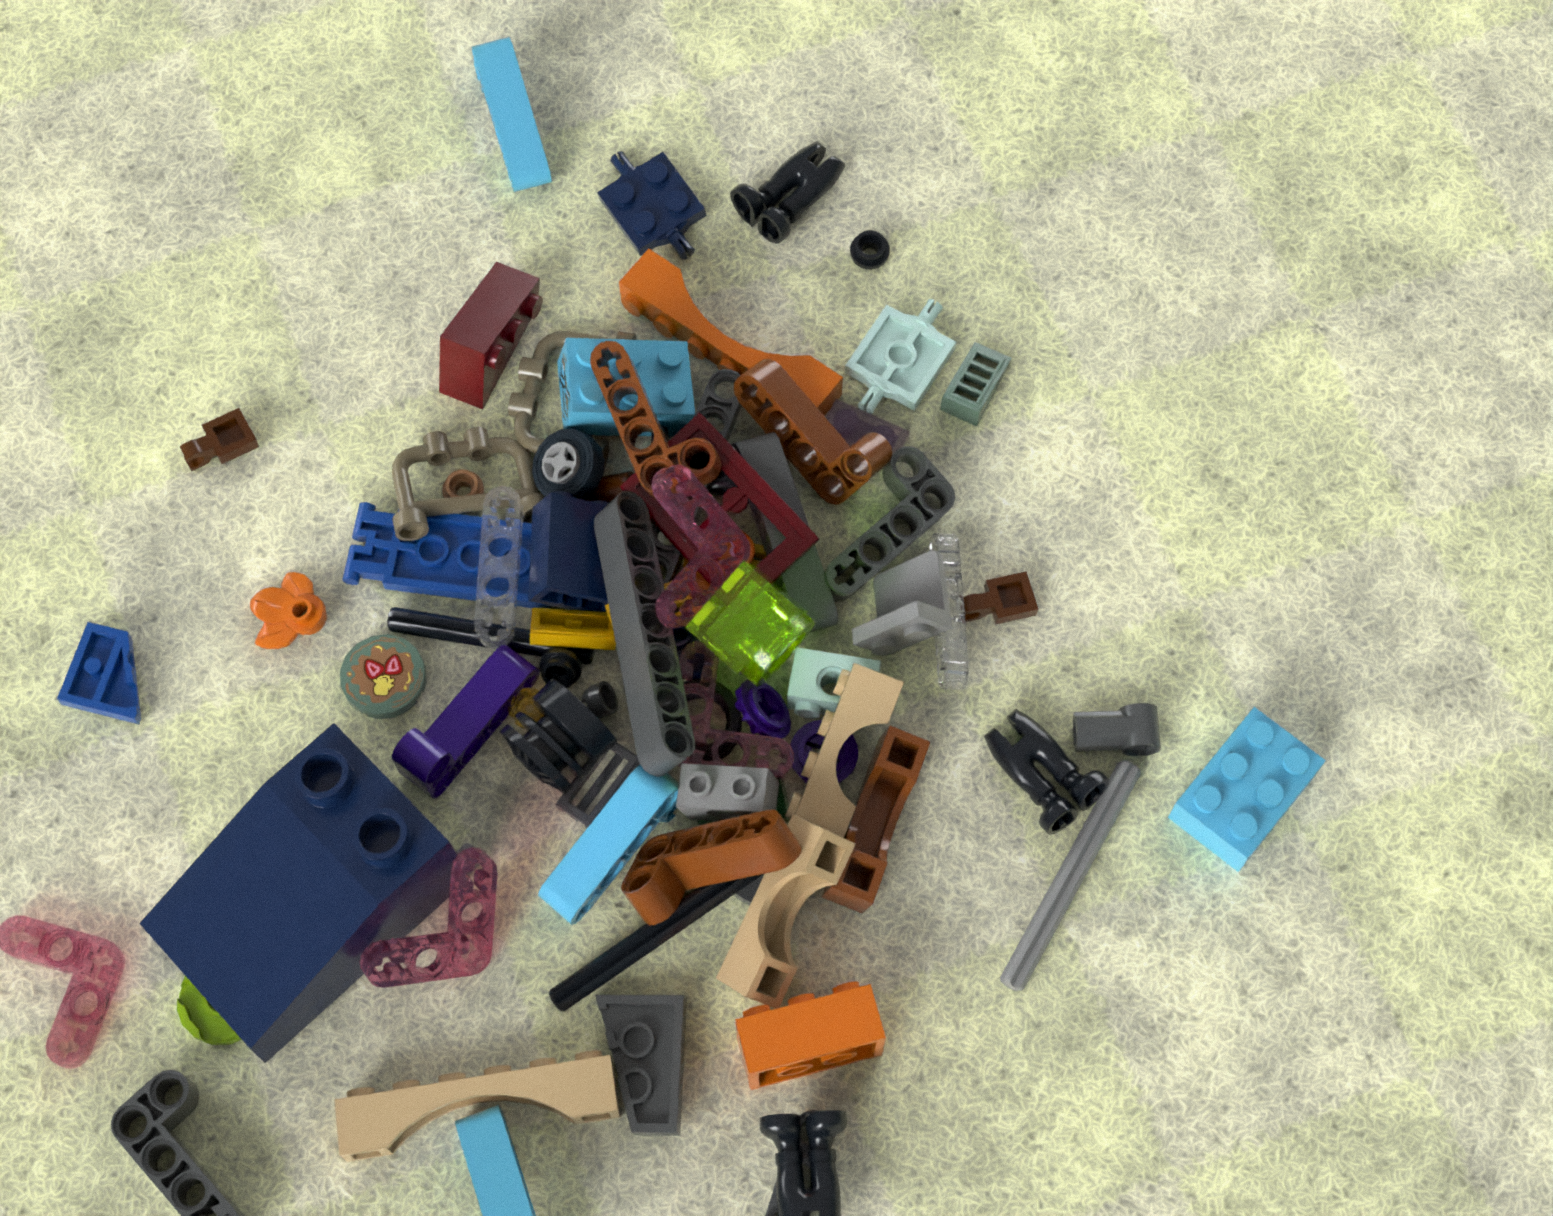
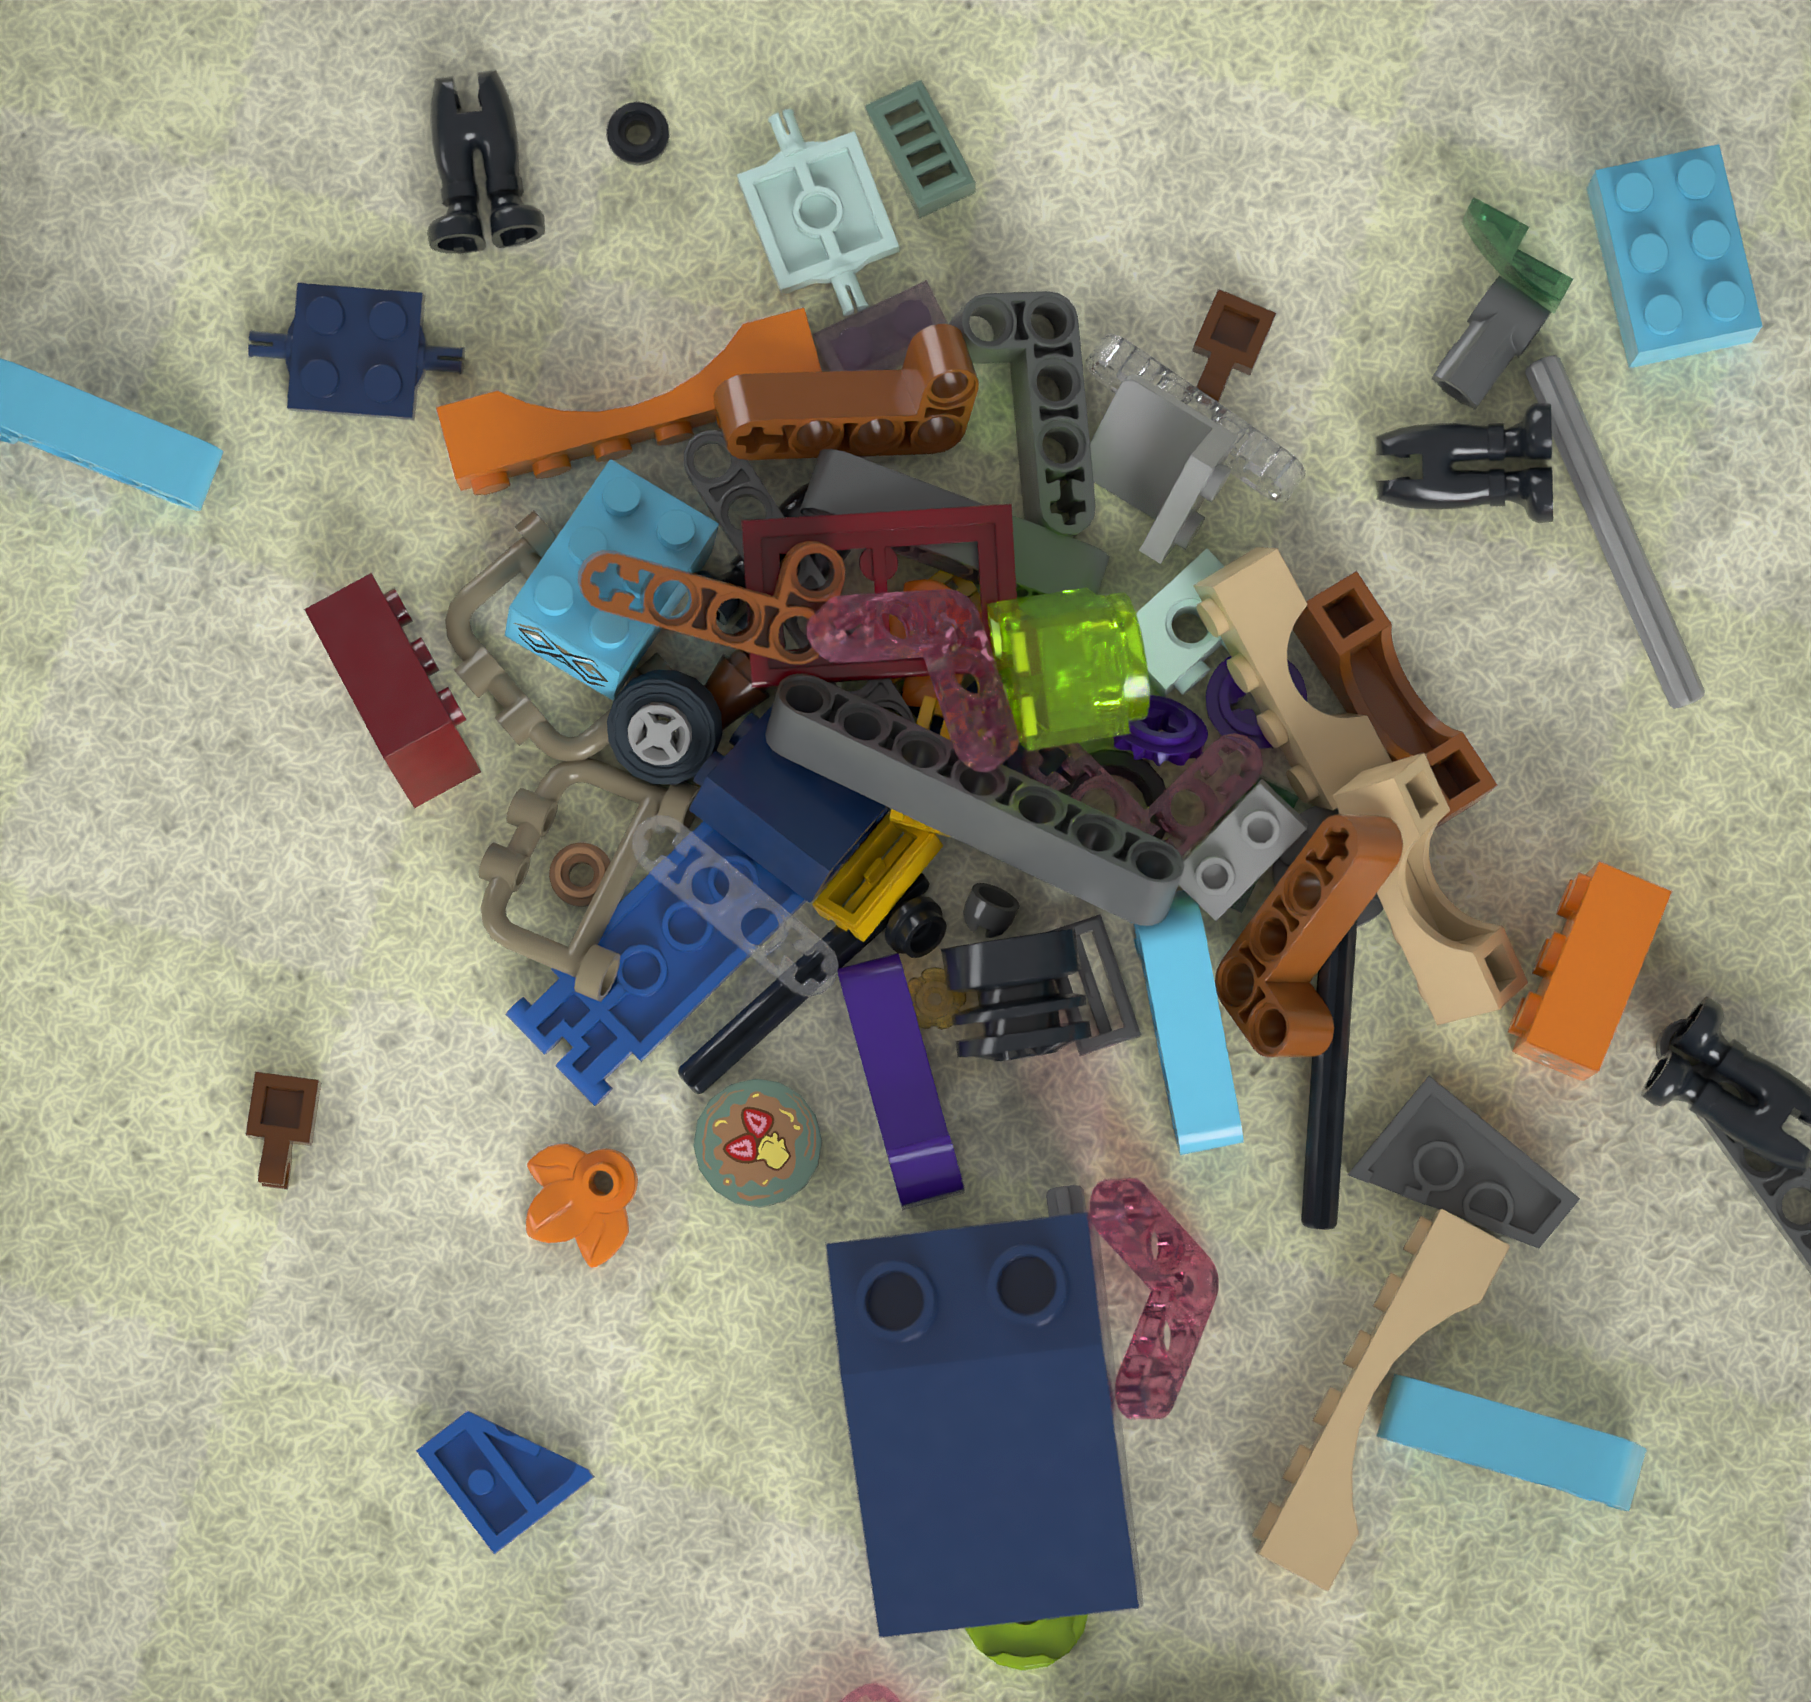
camera: 50 degrees left, 15 degrees up
none -> clear green slope [1462,197,1573,314]

